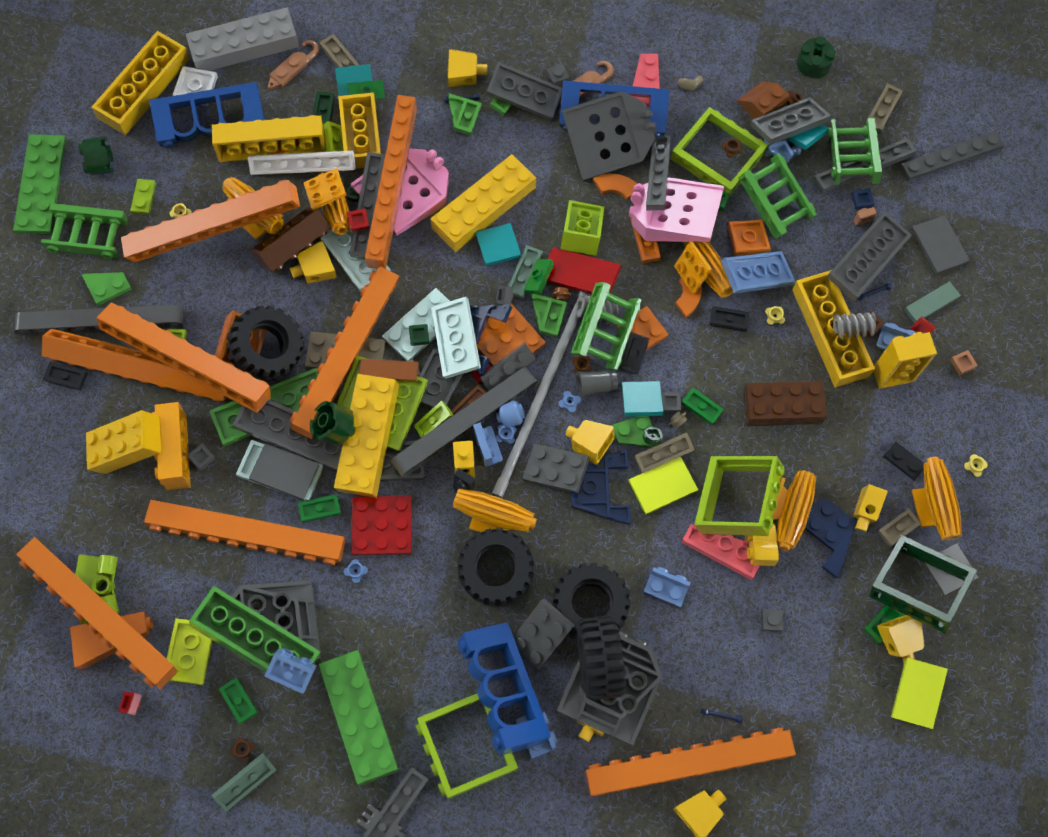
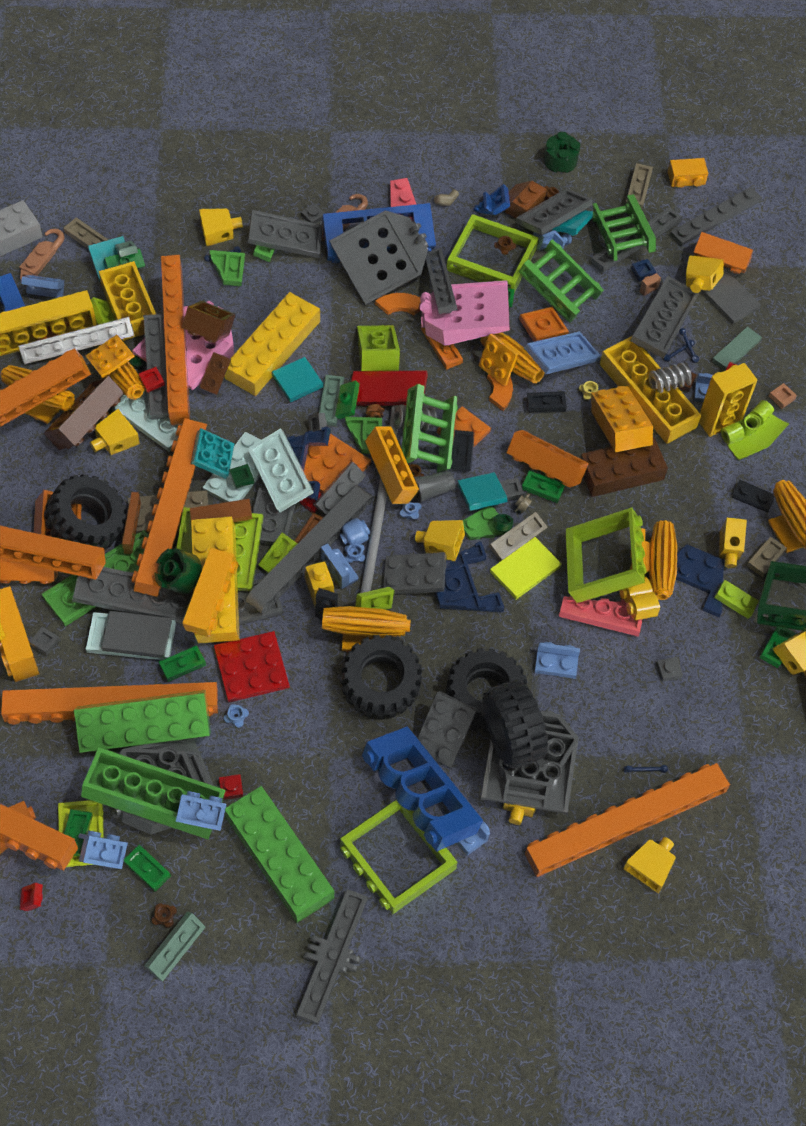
camera: 15 degrees left, 10 degrees down
dark green plate [313,91,335,127] -> none
none -> medium blue bracket [21,275,65,298]
none -> green plate [64,809,93,856]
none -> bright green brick [74,690,211,753]
none -> medium blue bracket [78,830,128,869]
none -> sand green tile [115,241,138,257]
none -> dark orange tile [122,492,141,554]
none -> reddish brown brick [182,301,236,343]
none -> light orange brick [182,548,238,637]
none -> teal tile [191,428,235,479]
none -> reddish brown hinge [199,352,231,395]
none -> red plate [219,774,244,800]
none -> lime plate [355,587,394,610]
none -> light orange brick [365,426,419,504]
none -> blue slope [473,184,510,215]
none -> orange brick [507,430,588,487]
none -> light orange brick [591,386,653,452]
none -> light orange brick [667,158,708,188]
none -> dark blue hinge [679,328,699,363]
none -> yellow torso [686,255,724,293]
none -> orange slope [694,232,753,274]
none -> lime plate [714,580,759,619]
none -> lime panel [721,400,789,460]

